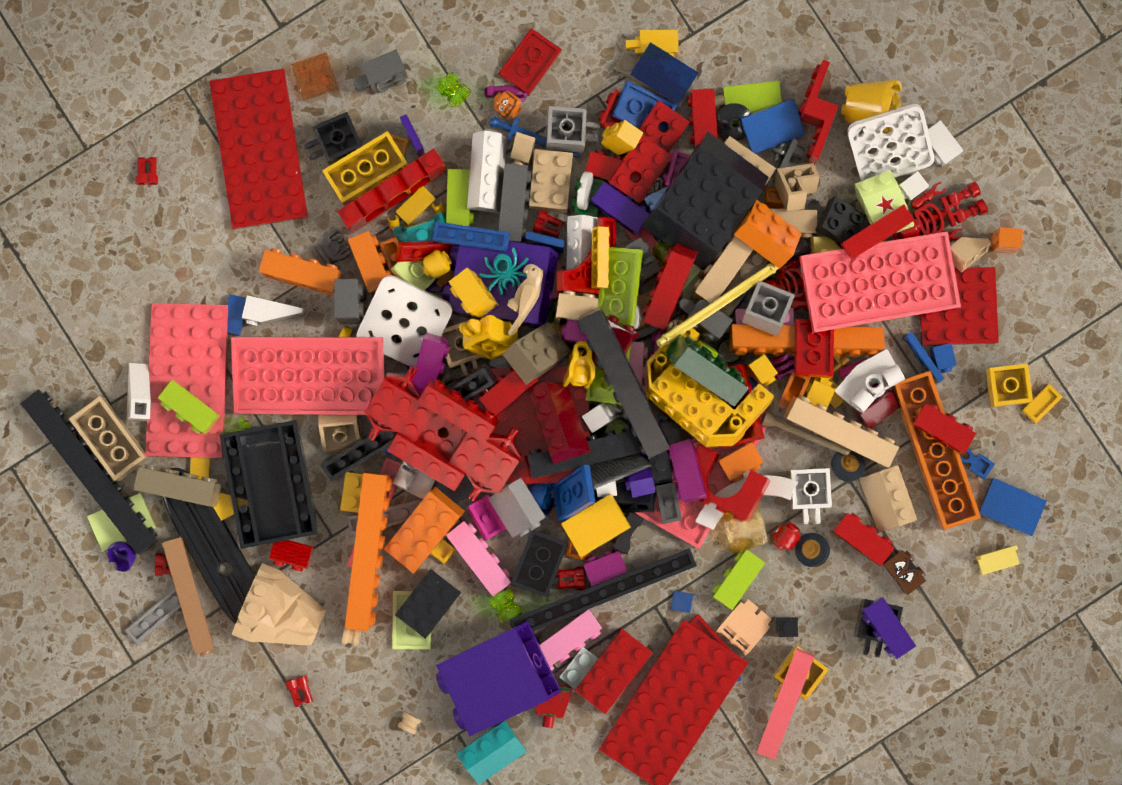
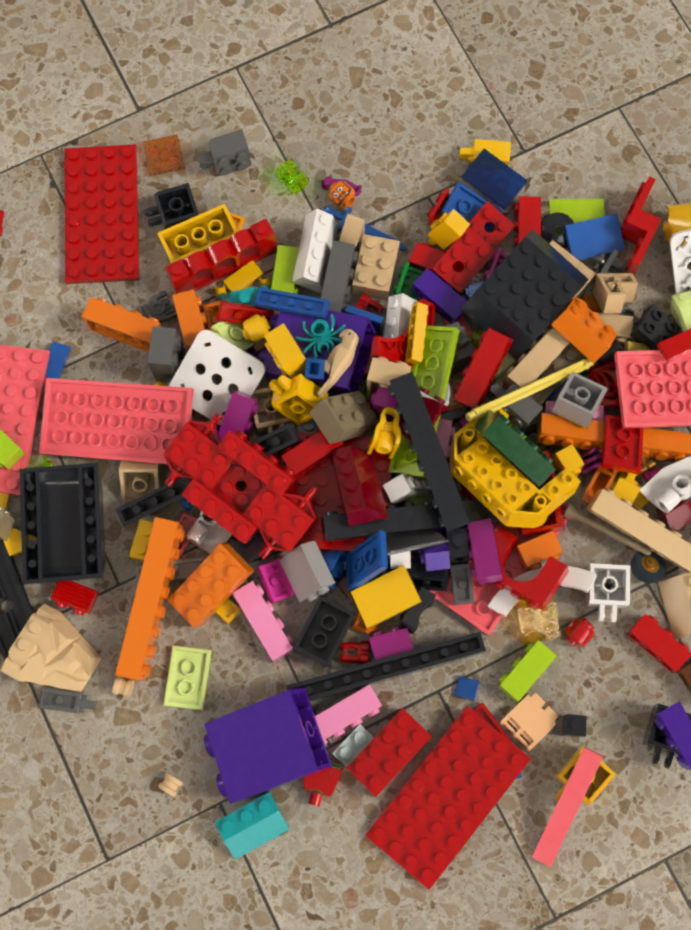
camera: 10 degrees right, 10 degrees down
white slope [242,295,305,326] -> none
red piece [285,675,313,707] -> none
black brick [395,569,461,639] -> none
dark purple tile [400,114,425,157] -> none
clear neon green wheel [488,589,522,624] -> none
red tile [498,28,562,96] -> none
light grey hinge [545,106,600,153] -> none
white tile [577,171,593,210] -> none
black wheel [795,533,830,567] -> none
none -> dark grey hinge [38,688,97,714]
none -> blue slope [305,357,325,379]

